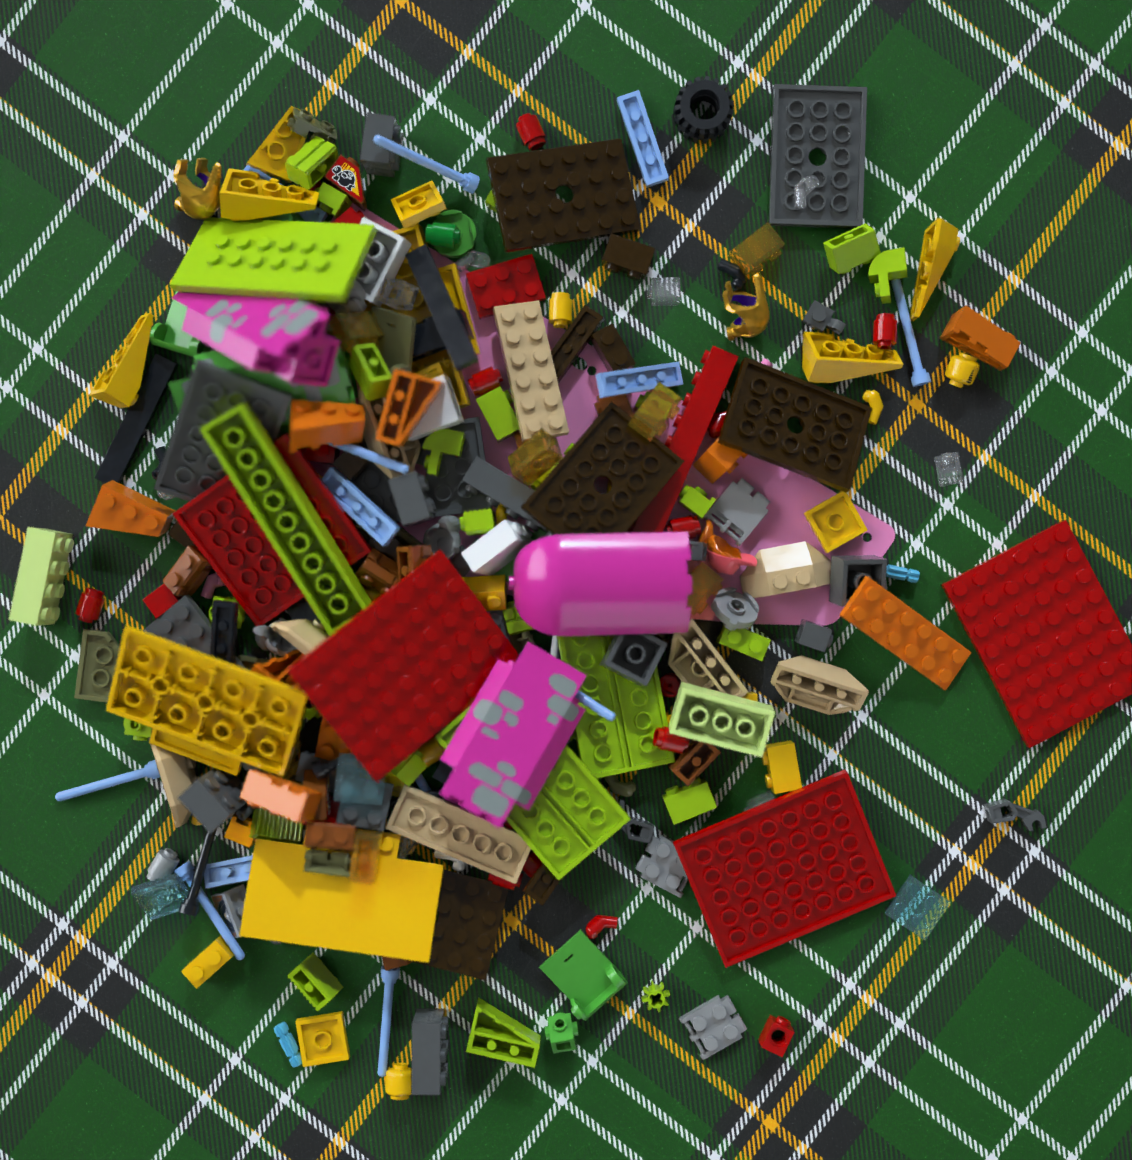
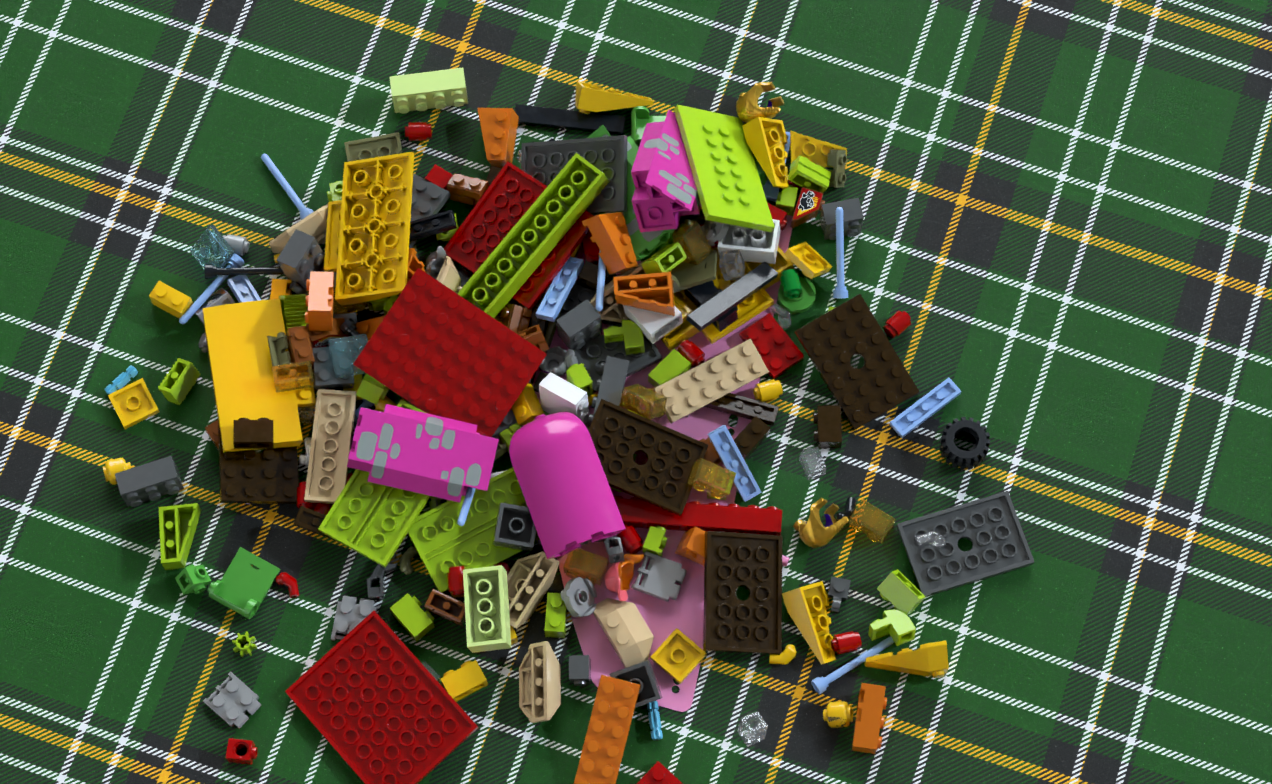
camera: 75 degrees right, 20 degrees down
bright pink arm [201,573,225,599] -> none
light blue piece [378,966,400,1077] -> none
none -> dark brown brick [233,418,274,449]

